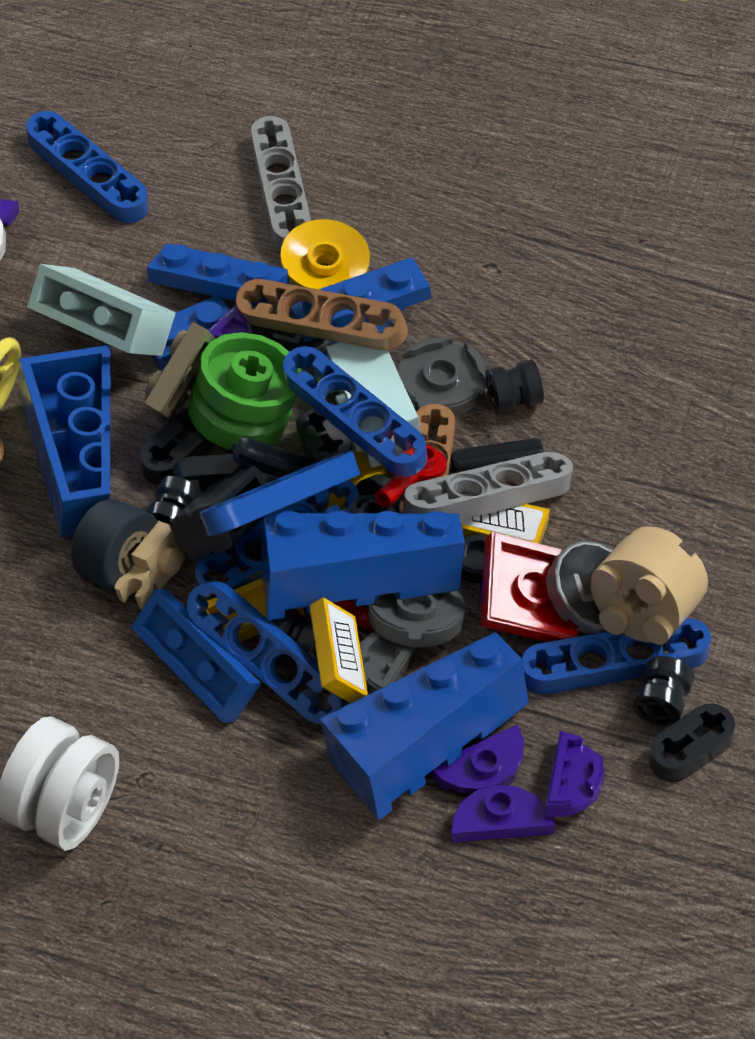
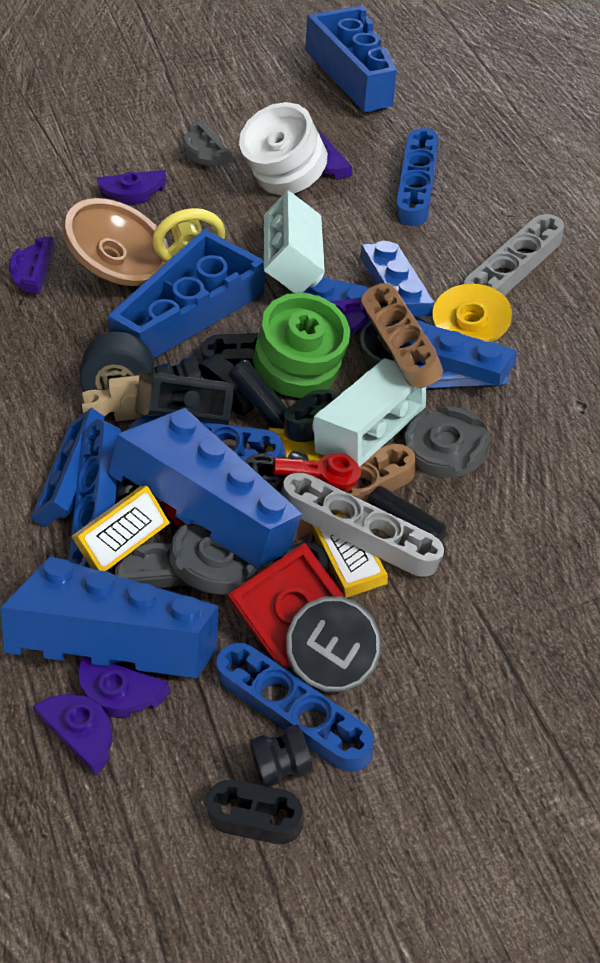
camera: 55 degrees right, 5 degrees down
dark tan plate [145,322,216,421] -> none
blue beam [199,451,361,536] -> none
blue beam [283,346,428,477] -> none
black wheel [485,359,544,414] -> none
dark purple plate [545,731,604,817] -> none
tan brick [591,526,708,645] -> none

